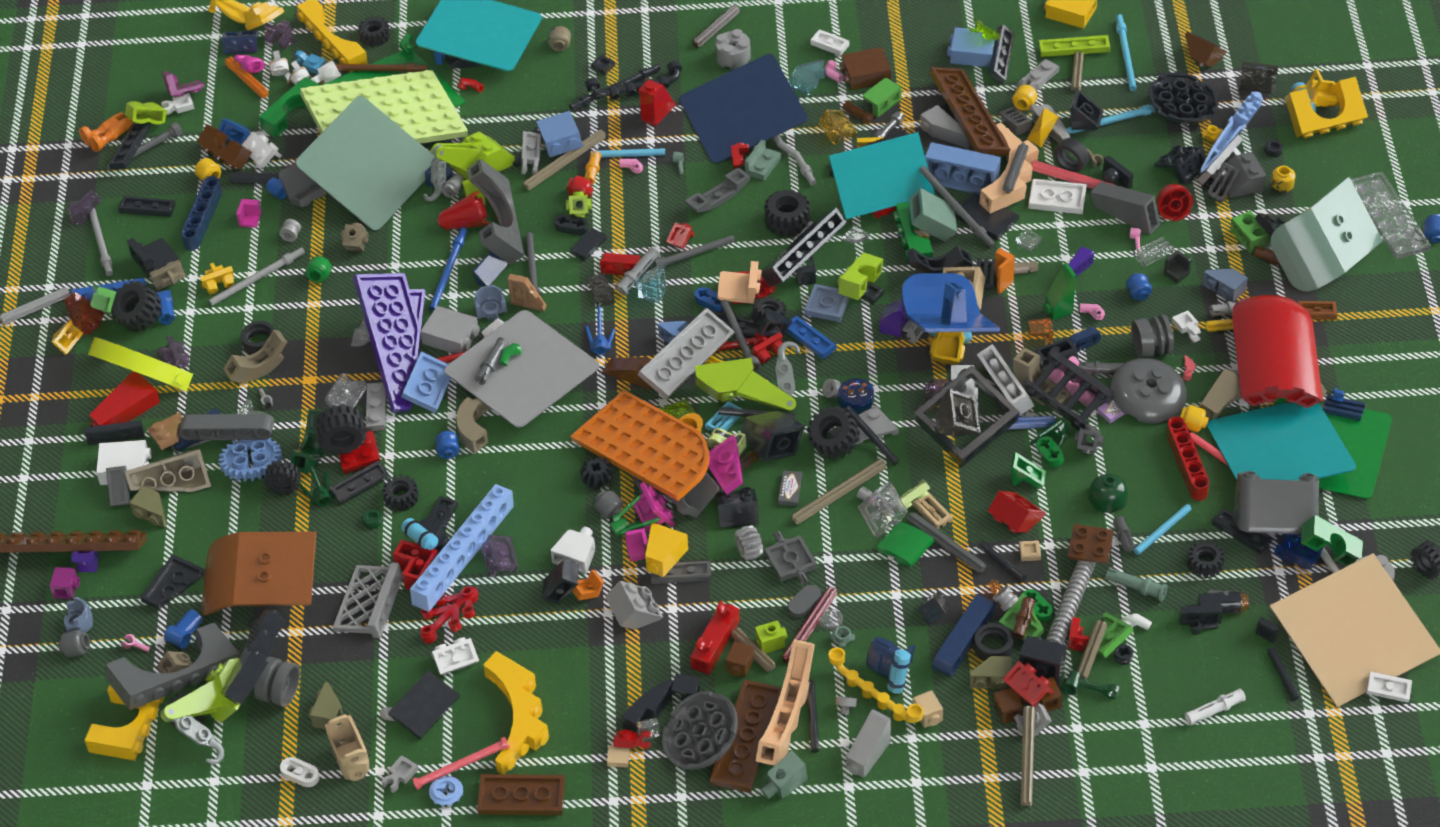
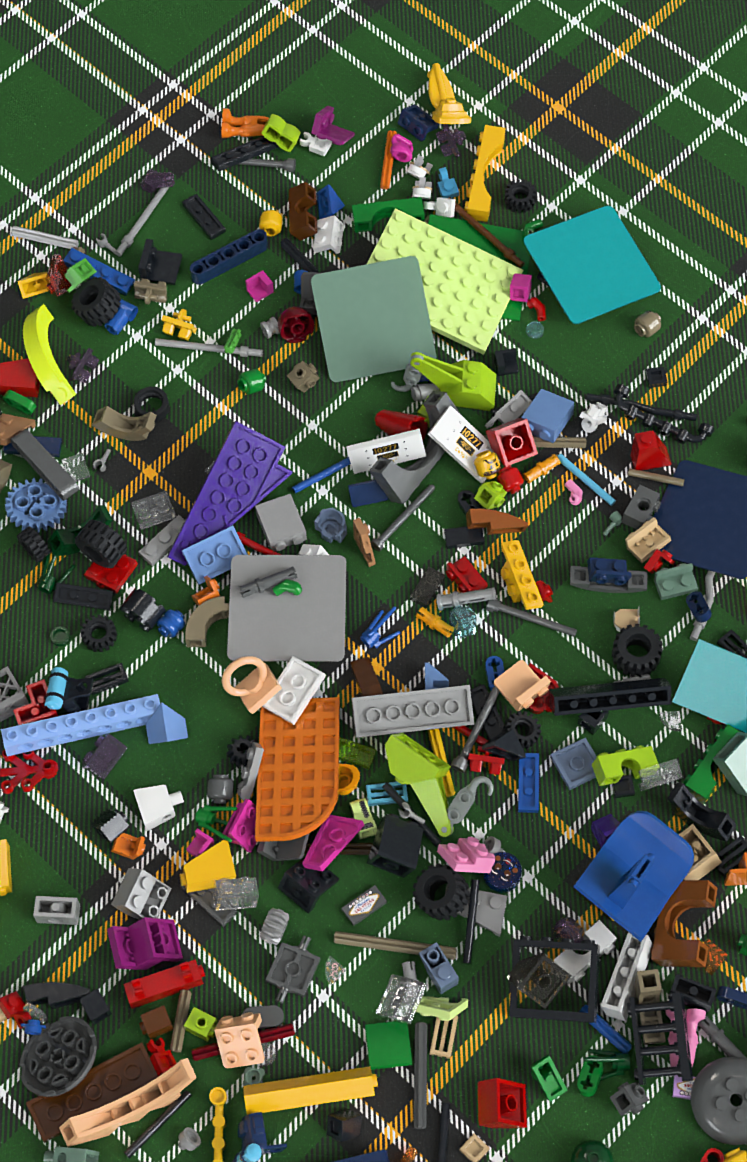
camera: 45 degrees right, 15 degrees up
none -> green beam [3,390,37,415]
none -> blue plate [21,1020,46,1035]
none -> light grey brick [33,896,80,925]
none -> light grey hand [96,234,116,255]
none -> magenta bracket [107,917,183,970]
none -> black brick [120,588,166,633]
none -> medium blue slope [146,702,188,744]
none -> red plate [147,1038,177,1076]
none -> orange bracket [192,576,220,606]
none -> clear brick [212,876,259,911]
none -> light nougat bracket [214,1012,265,1069]
none -> light nougat tile [222,656,282,714]
none -> bright green axle [224,328,241,354]
none -> light grey hinge [237,742,264,800]
none -> yellow brick [243,1066,378,1115]
none -> white tile [262,656,326,725]
none -> dark red cylinder [278,306,315,343]
none -> clear tile [325,956,346,986]
none -> white tile [346,429,426,474]
none -> light grey hand [398,802,425,824]
none -> light orange pin [416,607,454,638]
none -> sand blue slope [419,942,459,995]
none -> white tile [428,406,500,483]
none -> bright pink plate [437,837,495,873]
none -> dark orange slope [466,509,528,535]
none -> yellow head [474,450,501,479]
none -> red slope [486,418,538,467]
none -> black panel [494,348,519,376]
none -> yellow bracket [501,540,544,610]
none -> dark pink panel [510,273,532,302]
none -> clear light blue plate [526,321,544,339]
none -> white hips [579,402,608,433]
none -> dark blue bracket [587,557,632,585]
none -> tan piece [613,606,640,632]
none -> dark grey brick [622,485,661,530]
none -> tan bracket [625,517,671,563]
none -> dark tan bar [628,468,685,486]
none -> clear bracket [638,759,683,791]
none -> dark orange arch [651,880,718,967]
none -> dark blue beam [686,591,712,623]

